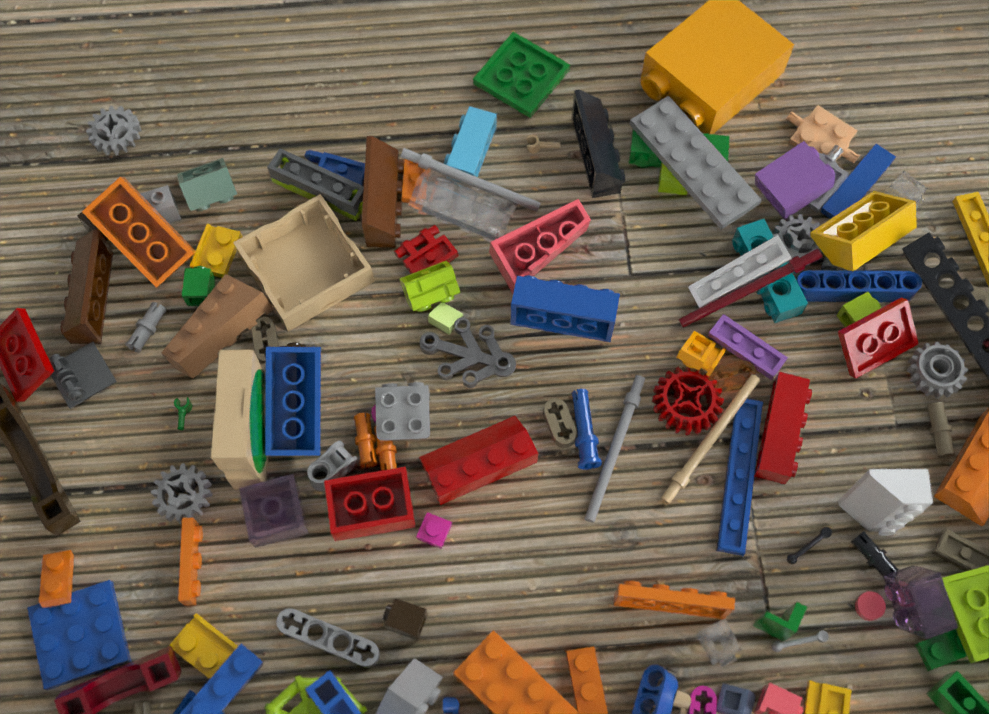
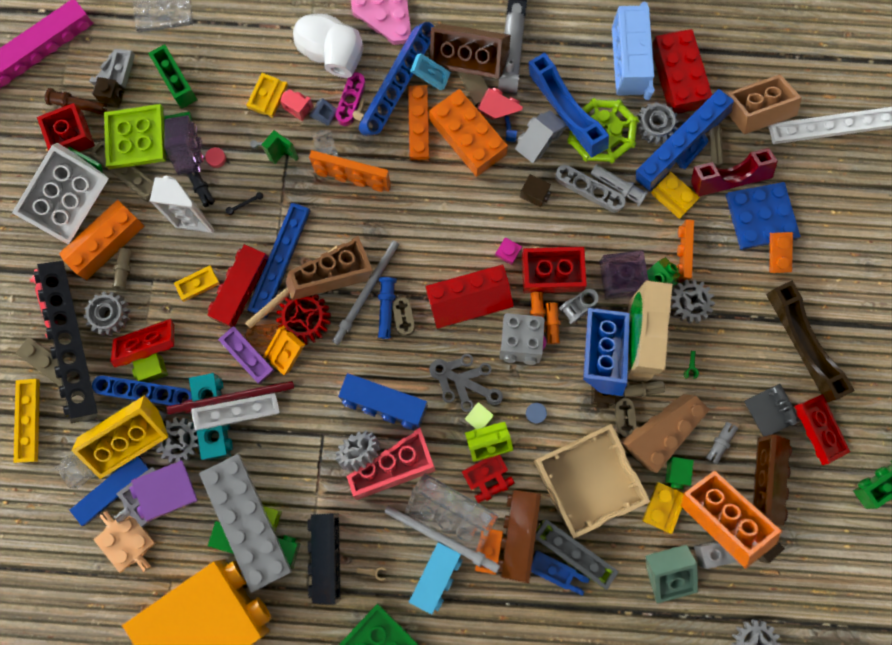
camera: 170 degrees left, 10 degrees up
none -> yellow plate [174,265,220,302]
none -> medium nougat wedge [286,236,373,301]
none -> light grey gear [335,431,381,472]
none -> sand blue tile [526,403,547,424]
none -> light grey pin [590,164,649,207]
none -> green brick [644,257,681,288]

